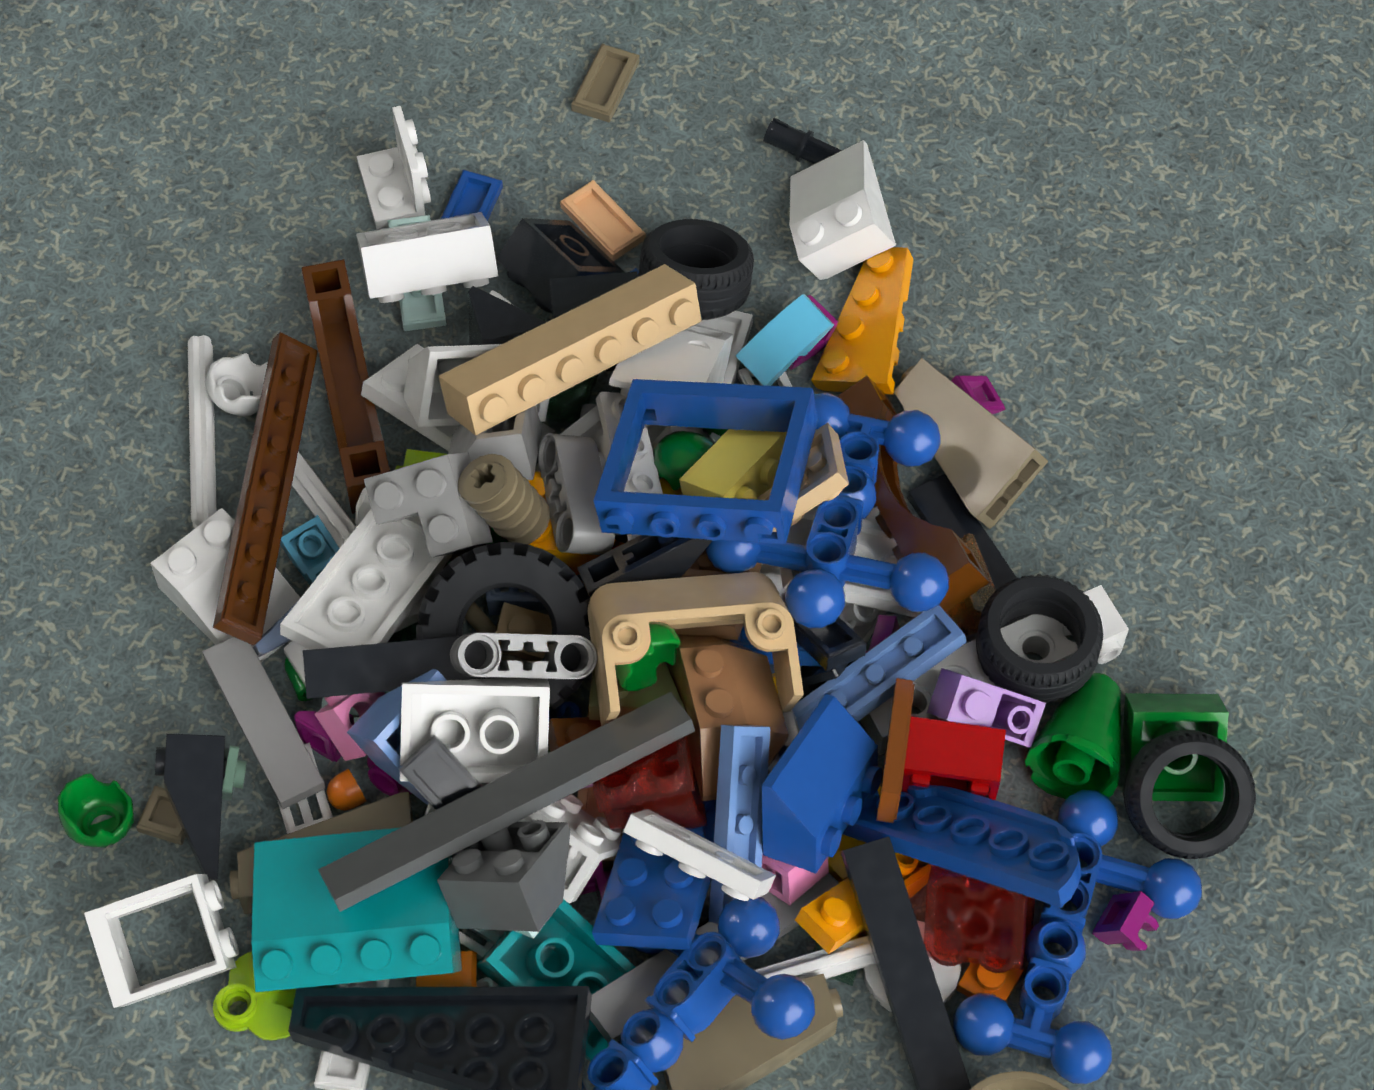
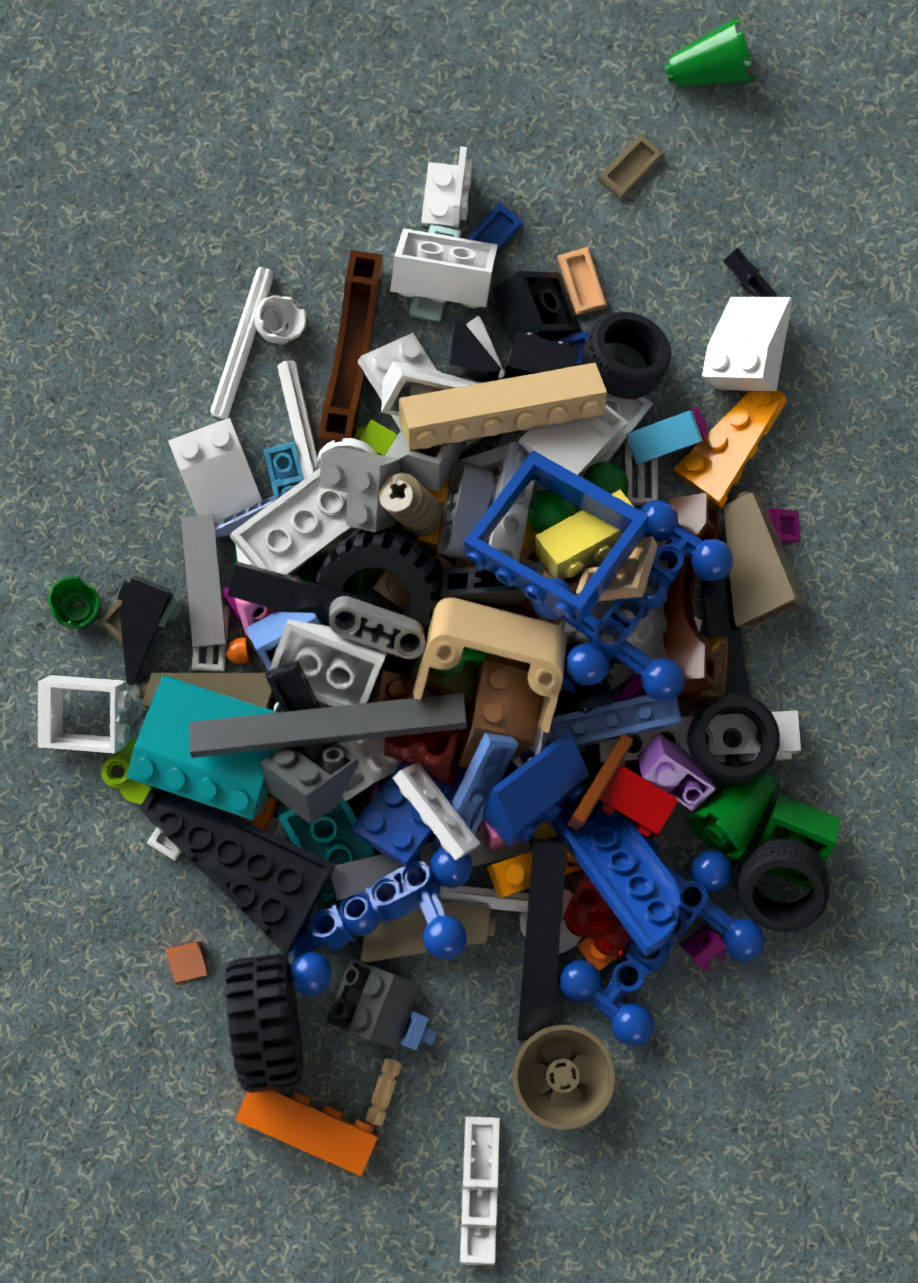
camera: 20 degrees right, 20 degrees up
reddish brown tile [213,332,318,645] -> none

